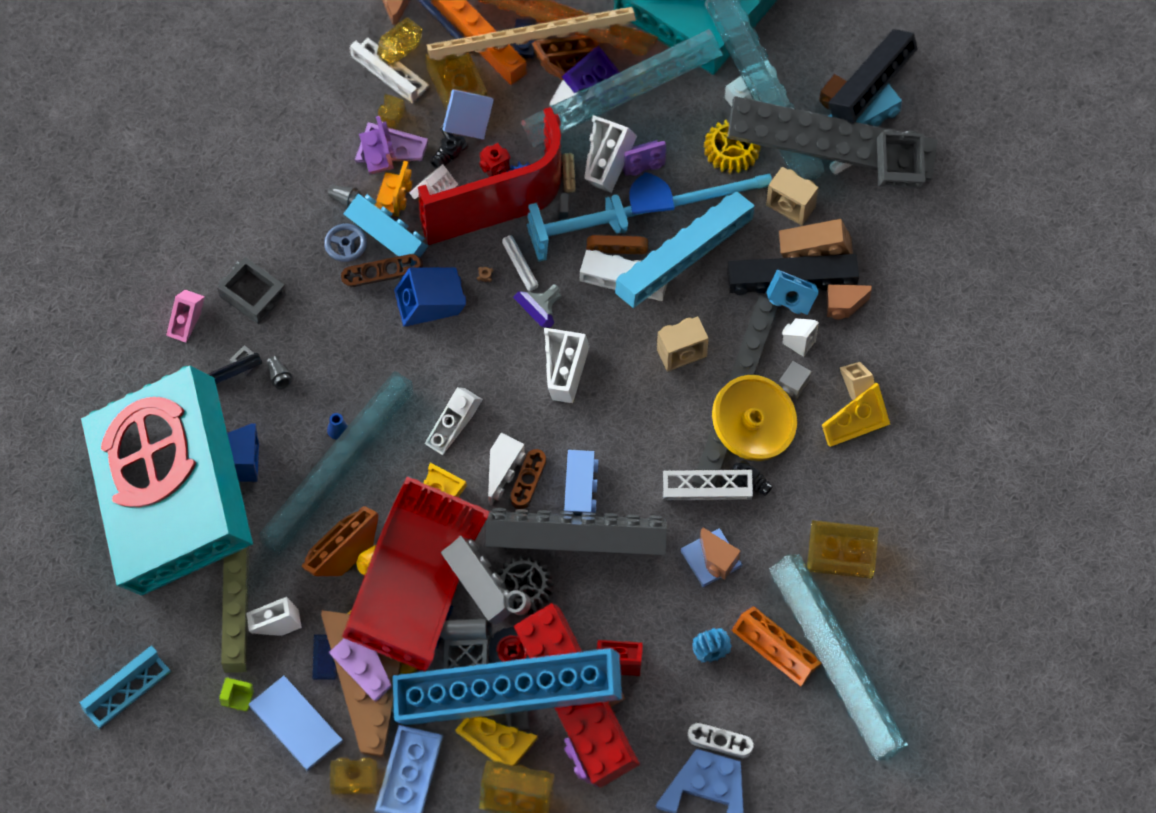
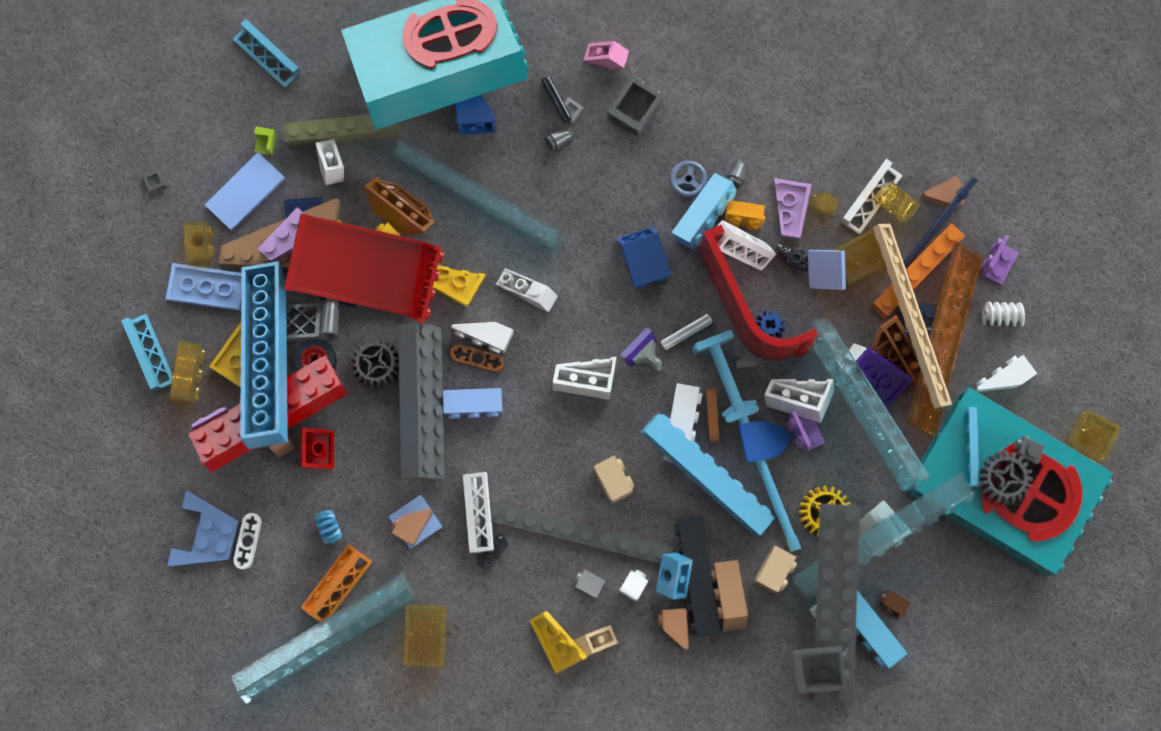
camera: 85 degrees right, 15 degrees up
blue cone [327,413,349,440] -> none
reddish brown beam [341,254,423,287] -> none
medium lavender bracket [359,116,396,175] -> none
light grey hinge [441,536,531,625] -> none
medium nougat piece [477,267,494,282] -> none
red brick [479,143,511,177] -> none
tan axle [562,153,575,193] -> none
yellow dish [712,375,797,461] -> none
black brick [829,29,918,123] -> none

